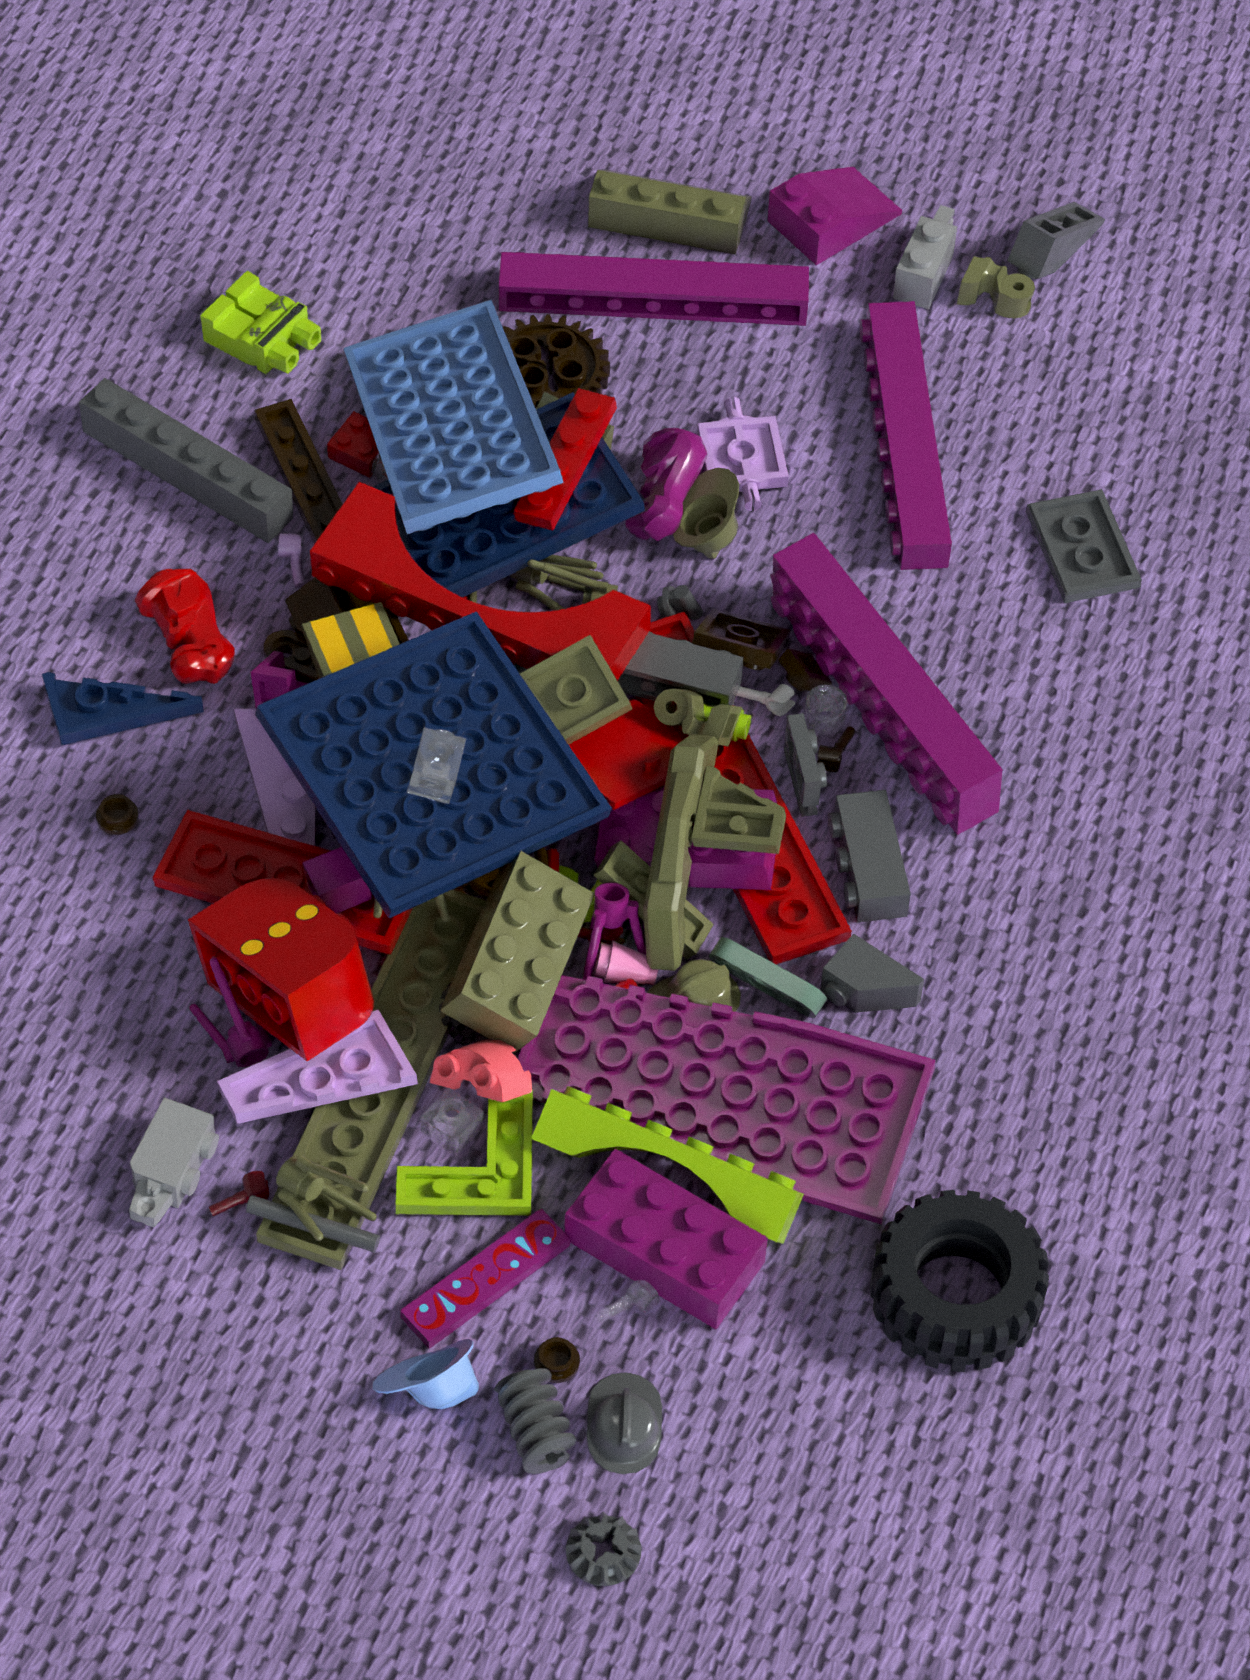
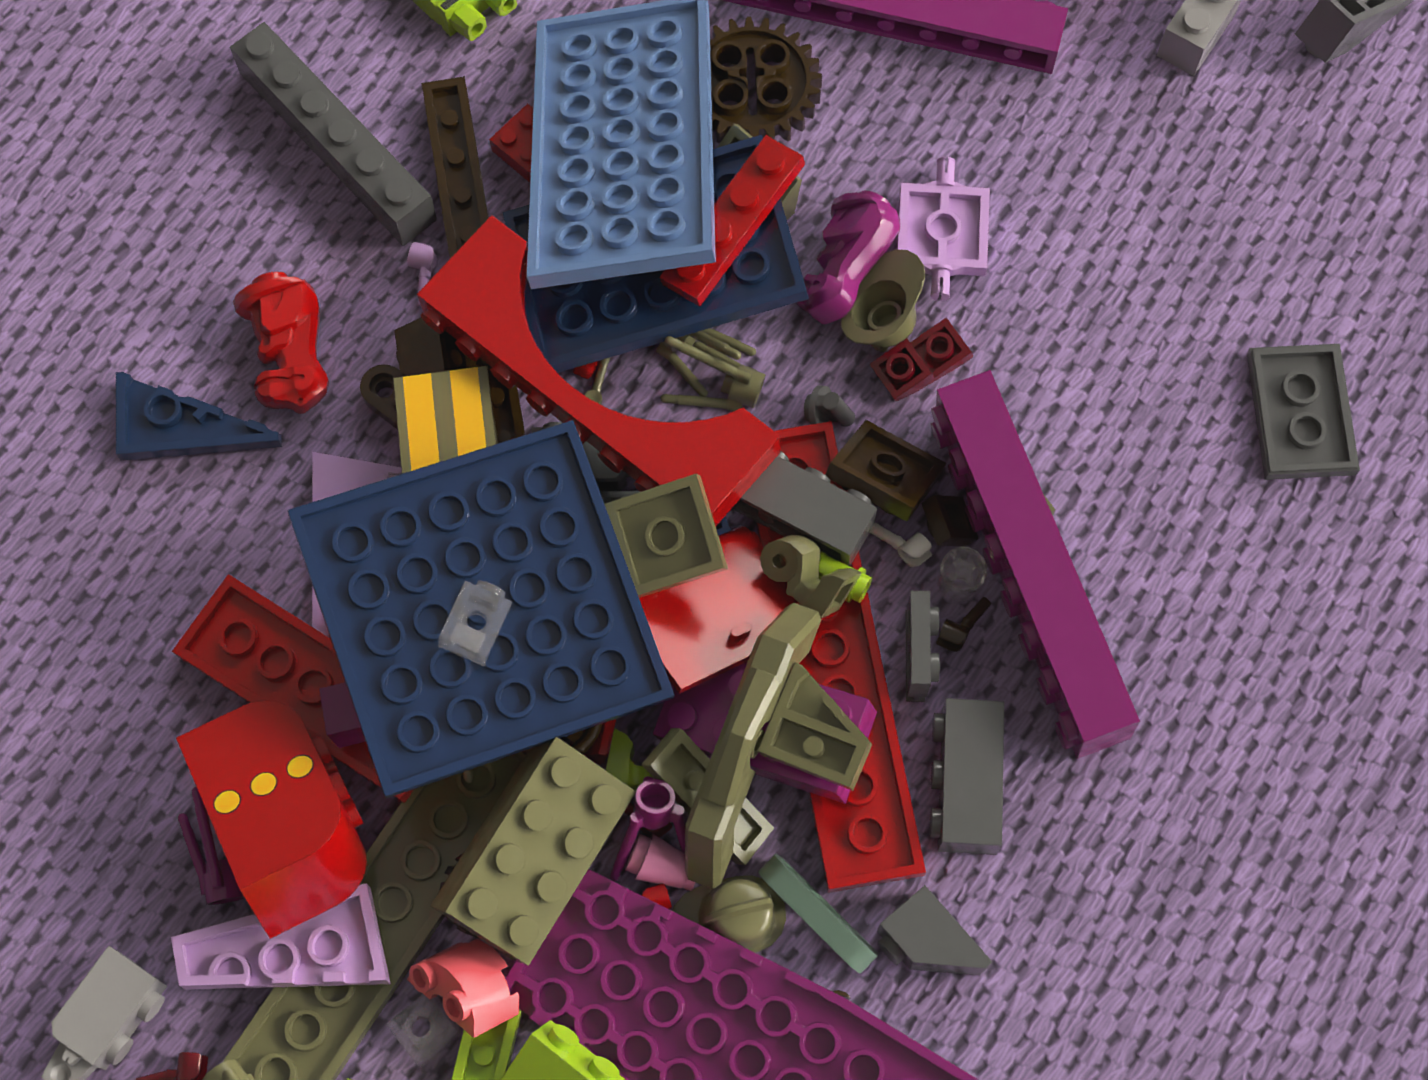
camera: 15 degrees right, 15 degrees up
dark brown plate [96,794,139,835] -> none
magenta panel [250,651,308,708] -> none
magenta brick [860,301,952,570] -> none
olive leg [957,256,1035,318] -> none
none -> dark red slope [869,317,973,402]

